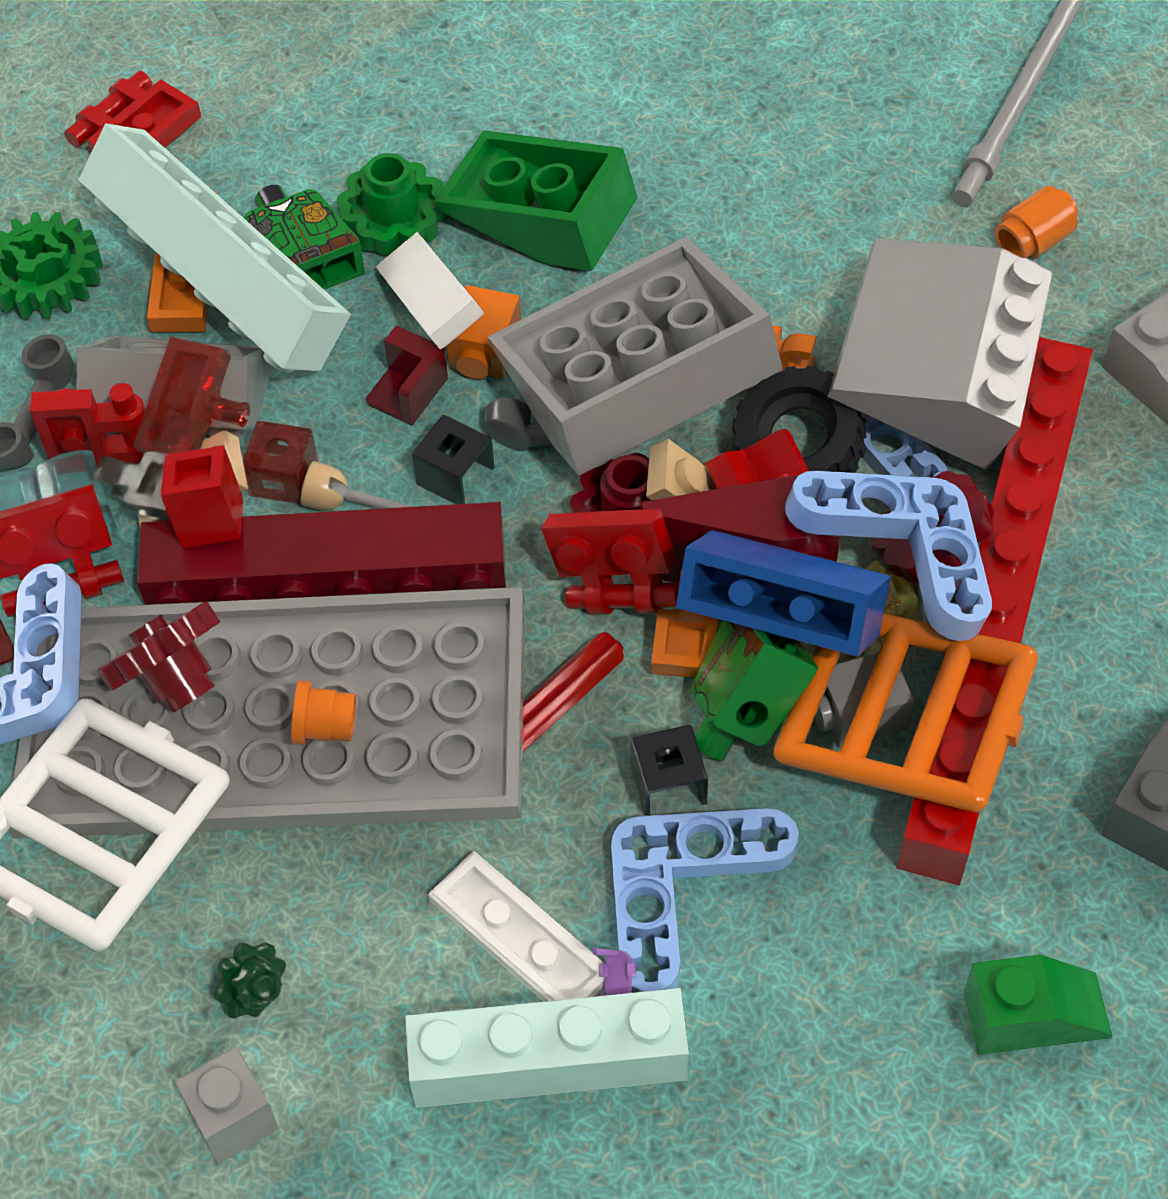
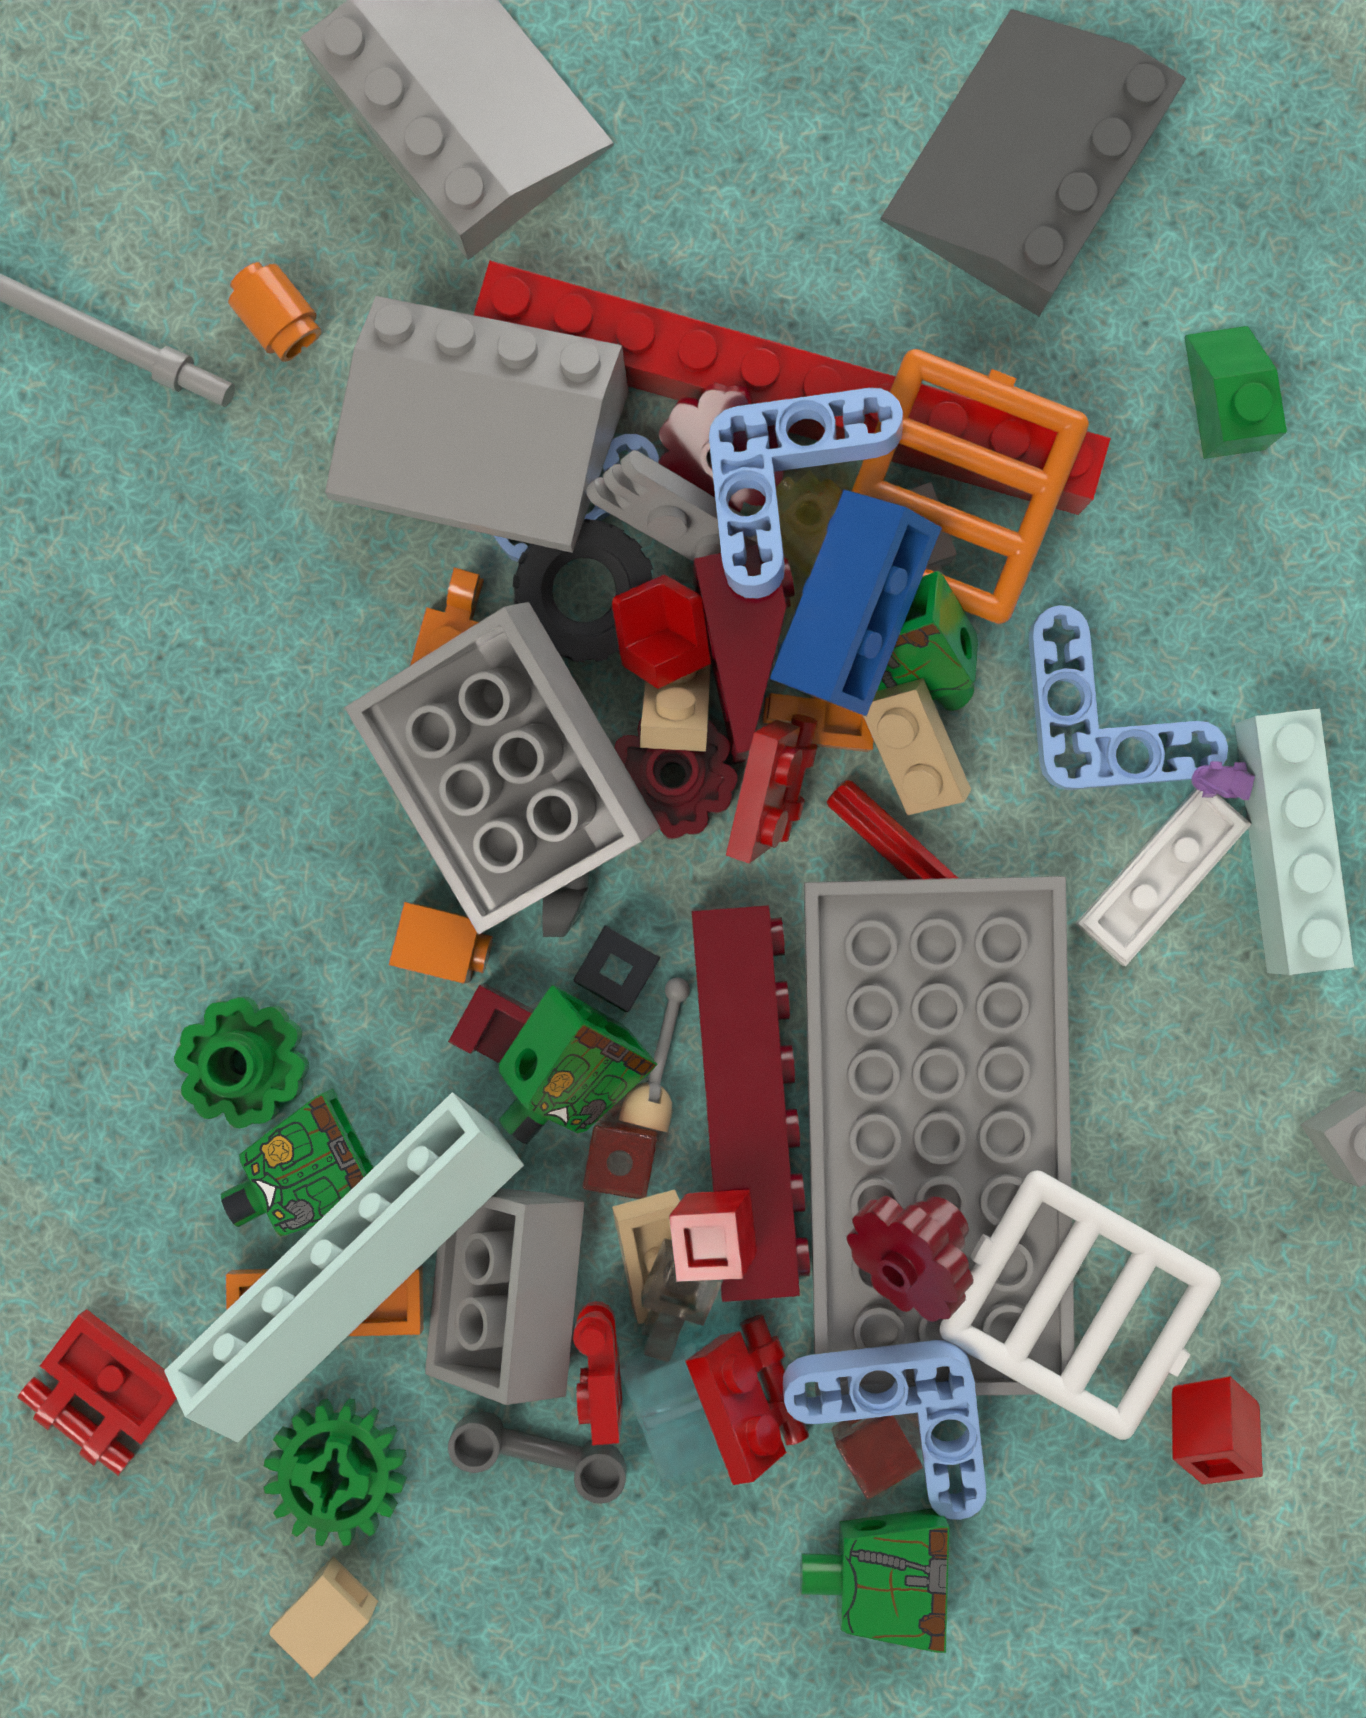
camera: 95 degrees left, 30 degrees up
clear red plate [133,337,250,459] -> none
dark green plant [213,942,286,1019] -> none
orange piece [291,680,356,745] -> none
white tile [375,232,484,349] -> none
green slope [434,130,638,271] -> none
black piece [630,725,708,816] -> none
none -> green torso [499,985,657,1144]
none -> light grey hinge [586,450,758,562]
none -> tan plate [863,678,971,815]

